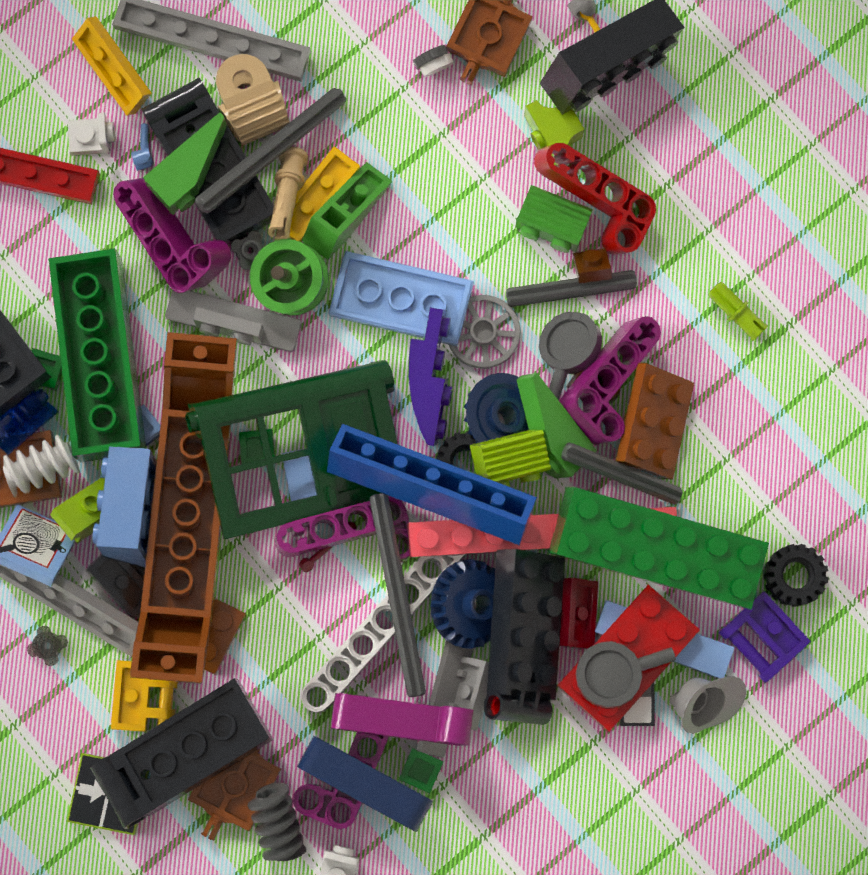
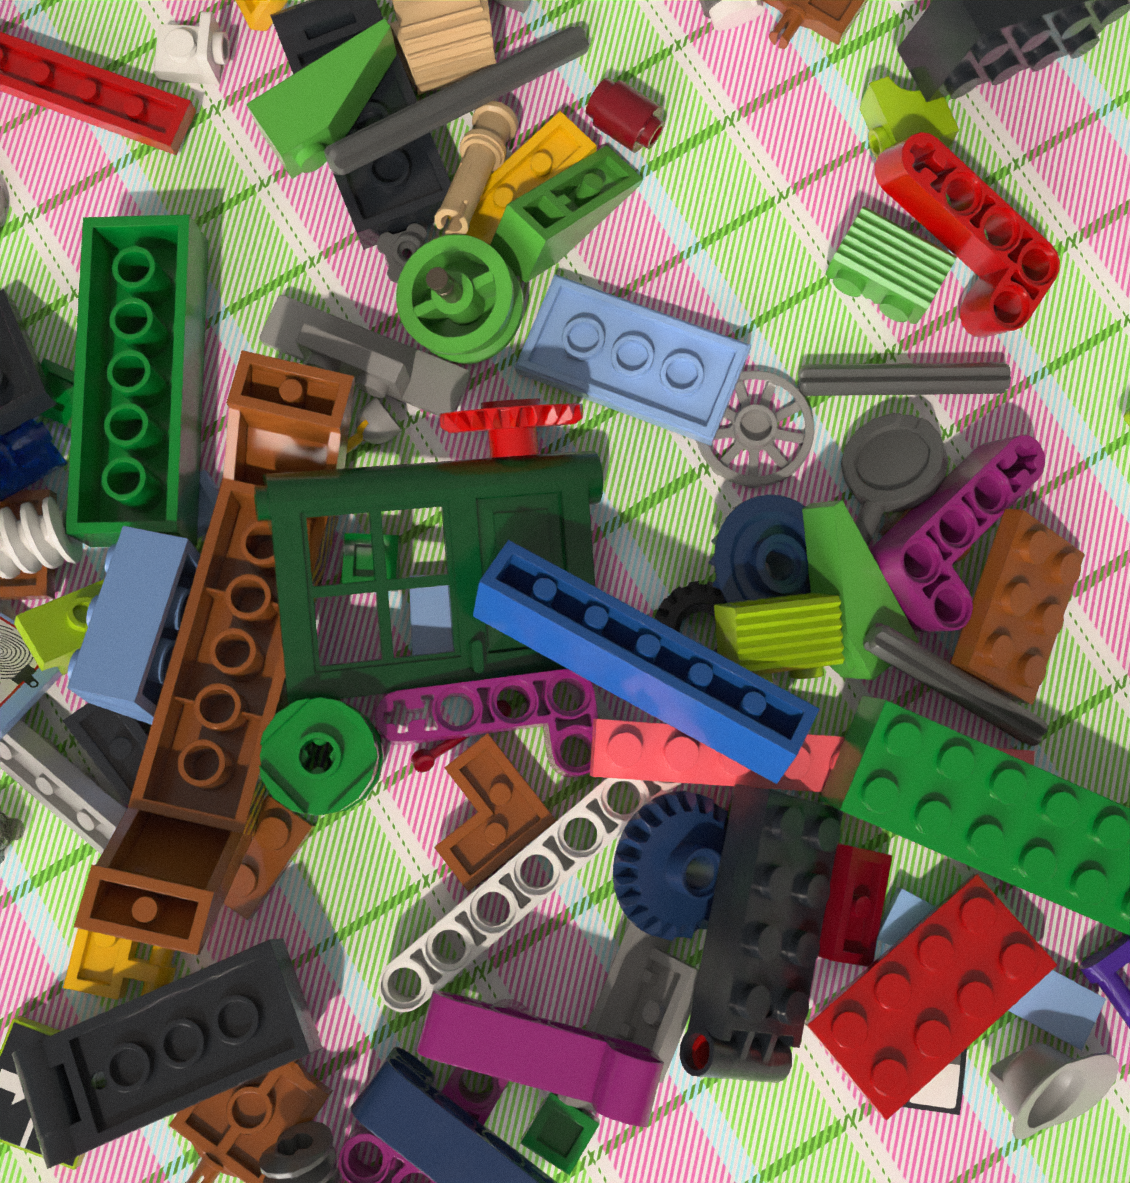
camera: 15 degrees right, 0 degrees up
magenta beam [113,178,231,293] -> none
medium blue hand [131,123,153,171] -> none
dark grey axle [370,493,426,697] -> none
dark purple slope [409,307,453,446] -> none
reddish brown plate [573,248,612,284] -> none
dark grey piece [575,641,676,709] -> none
none -> green piece [259,697,385,816]
none -> light grey hinge [346,397,403,454]
none -> dark orange plate [434,733,557,892]
none -> red gear [439,398,583,458]
none -> dark red brick [585,77,665,153]

